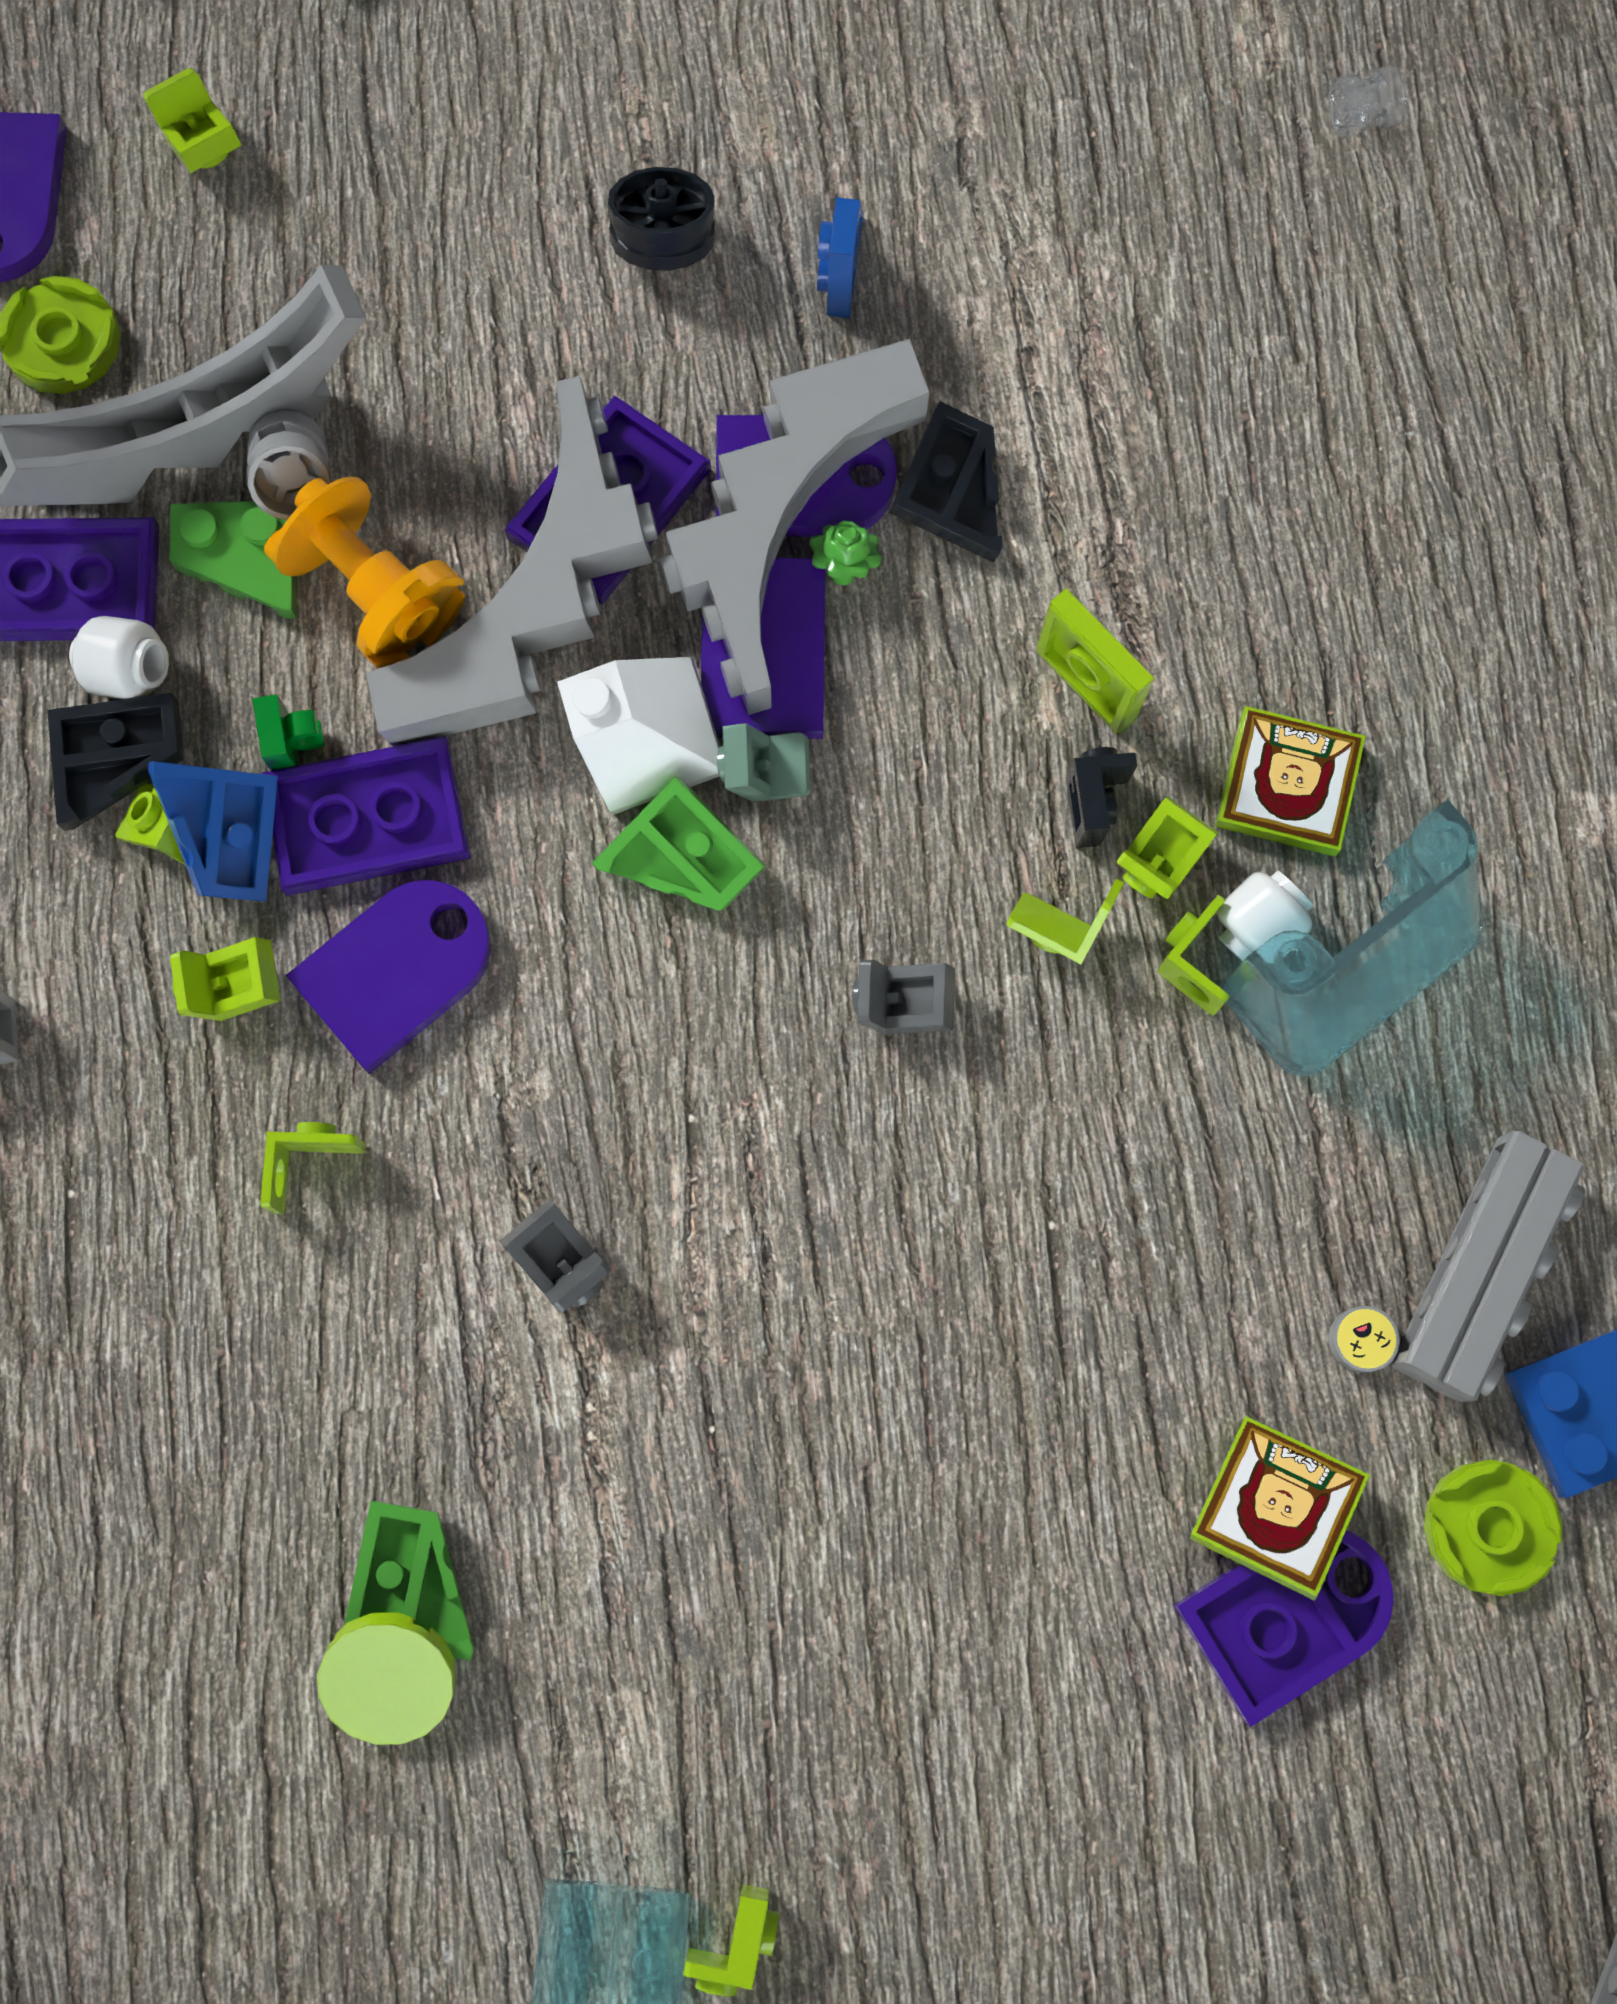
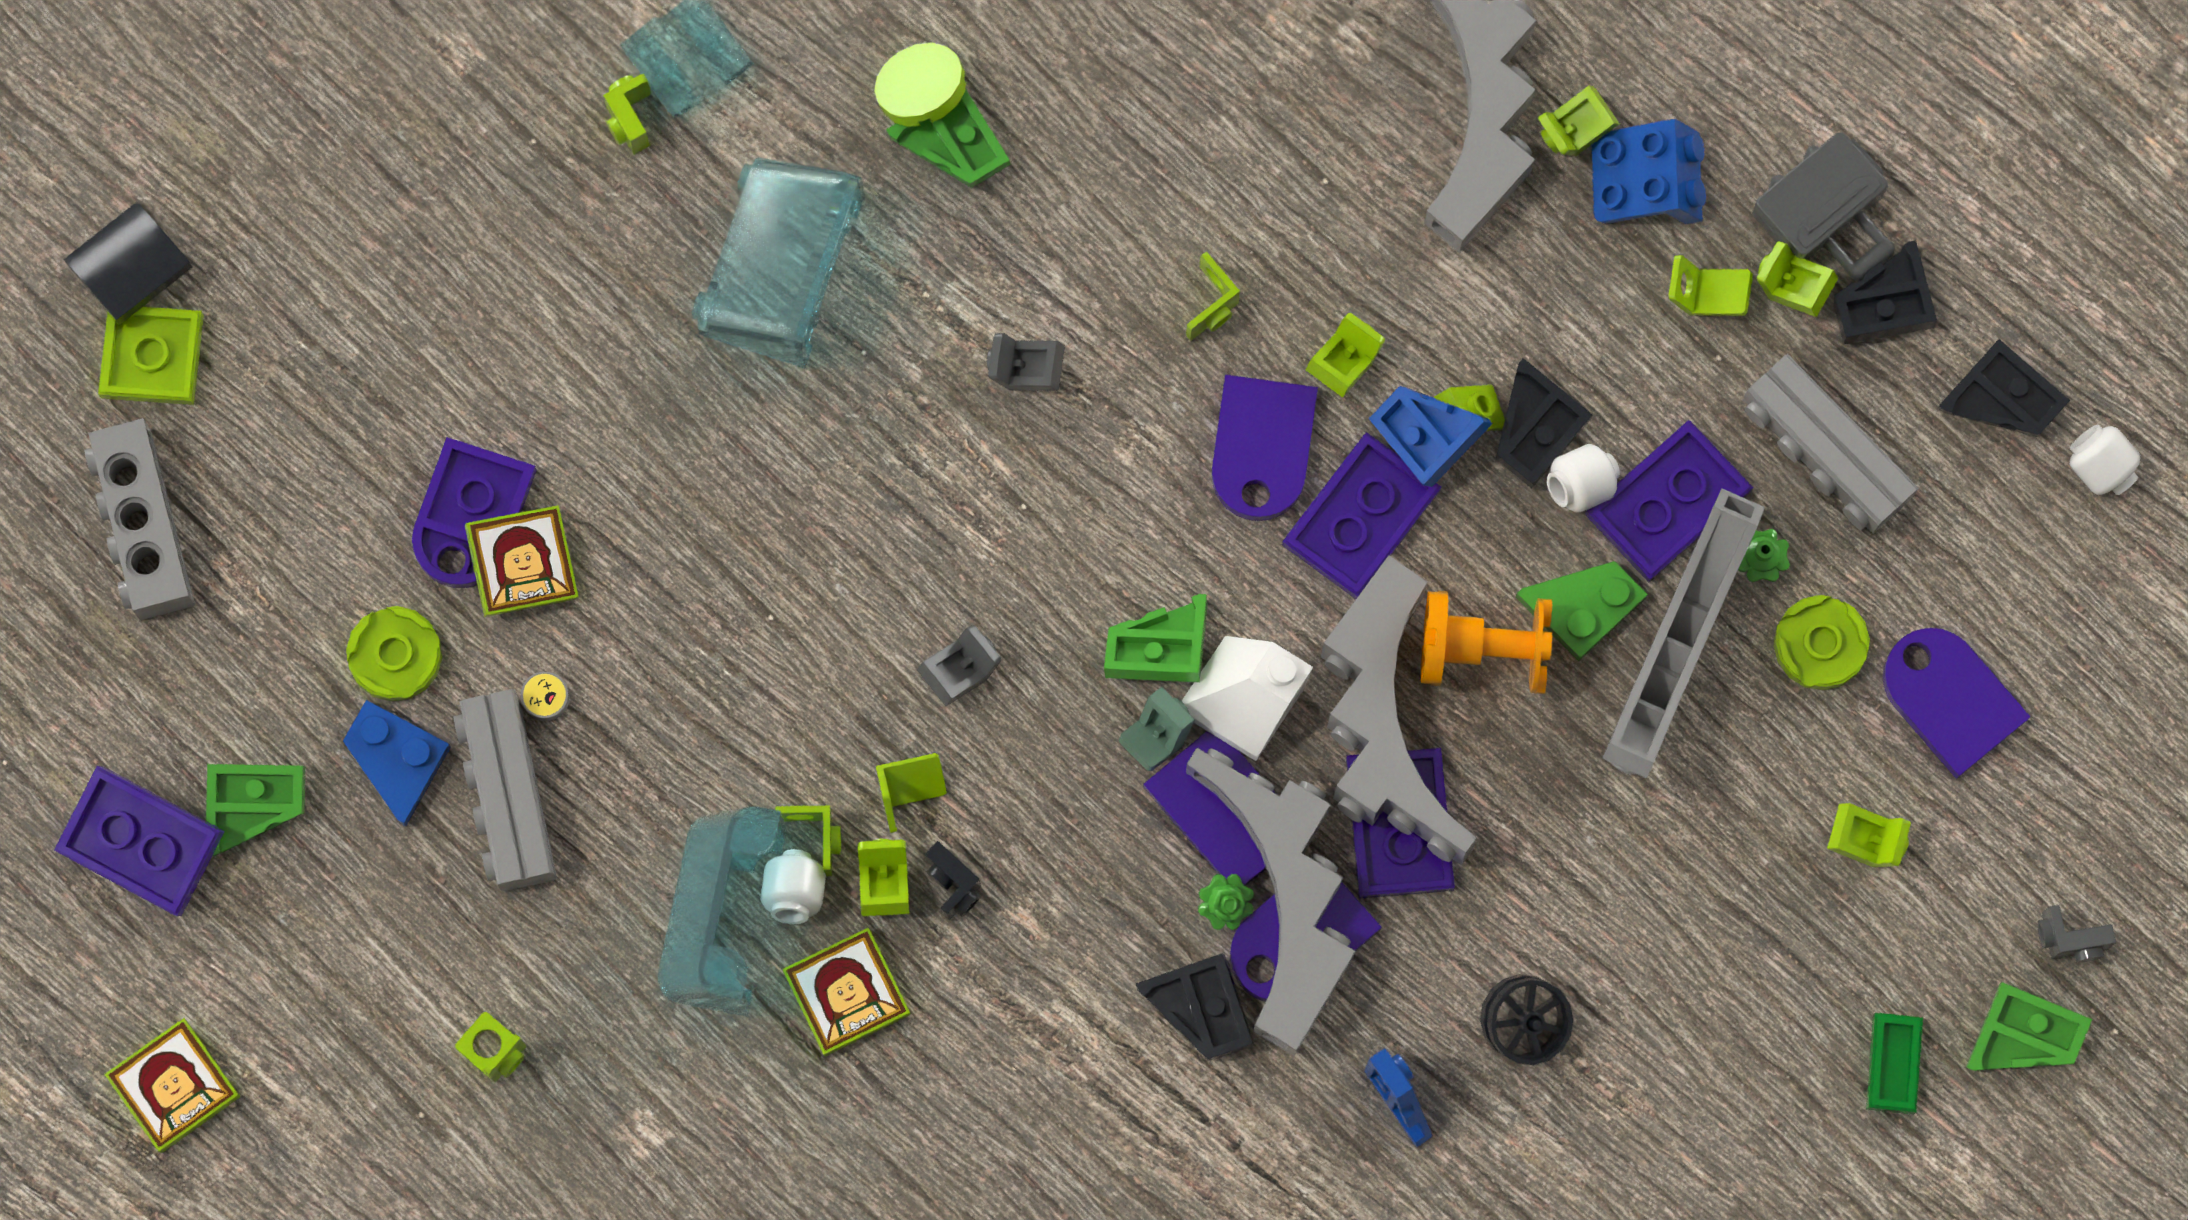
camera: 140 degrees right, 0 degrees up
light grey wheel [247,410,330,520] -> none
green tile [252,694,325,771] -> none
lime tile [1036,588,1155,735] -> none
none -> clear light blue windscreen [692,157,865,368]

